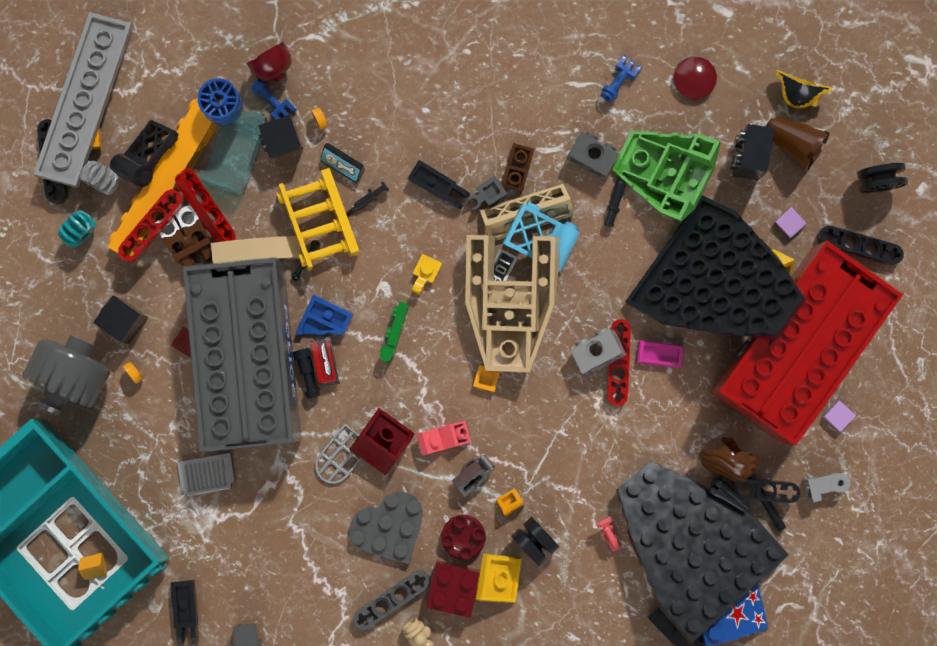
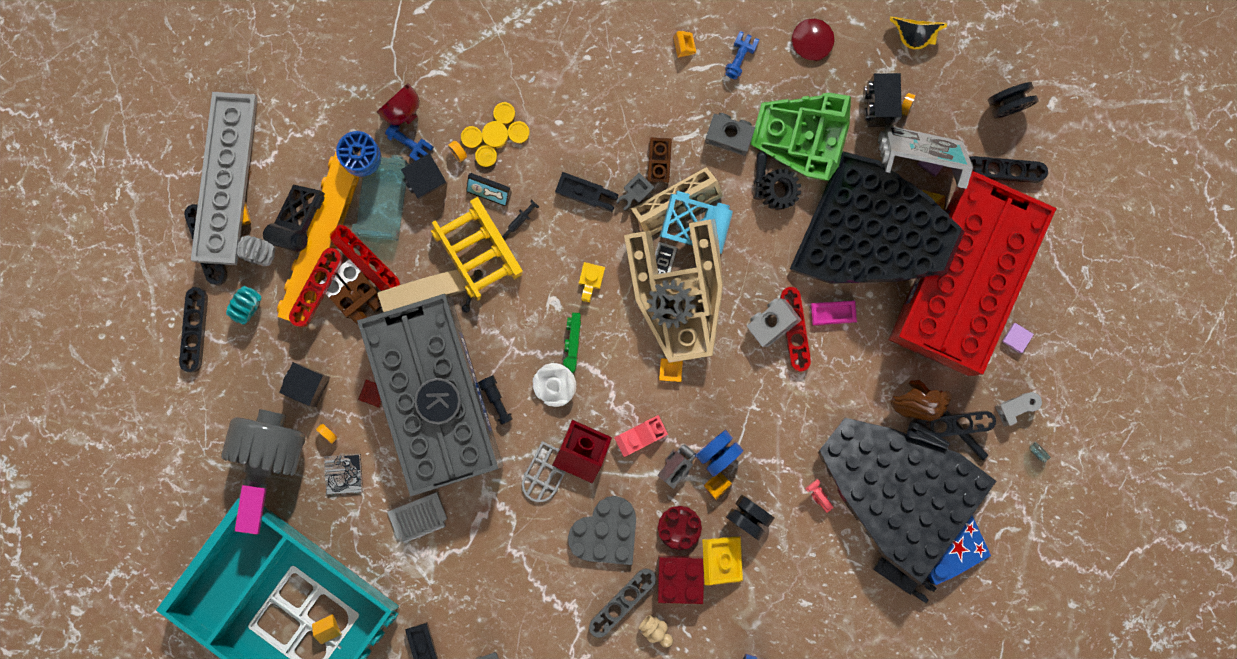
camera: 10 degrees left, 0 degrees up
blue wing [295,294,354,335] -> none
slope [309,337,340,388] -> none
reddish brown cone [765,116,830,171] -> none
none -> black beam [179,287,208,373]
none -> dark pink tile [235,485,267,534]
none -> piece [324,453,363,496]
none -> black tile [414,378,462,424]
none -> yellow piece [461,102,530,167]
none -> white tile [533,363,576,407]
none -> dark grey gear [647,279,696,328]
none -> light orange slope [673,31,696,58]
none -> blue wheel [695,429,744,477]
none -> black tyre [758,169,801,210]
none -> light grey panel [878,125,973,189]
none -> light orange tile [902,93,916,116]
none -> clear light blue tile [1029,442,1051,463]

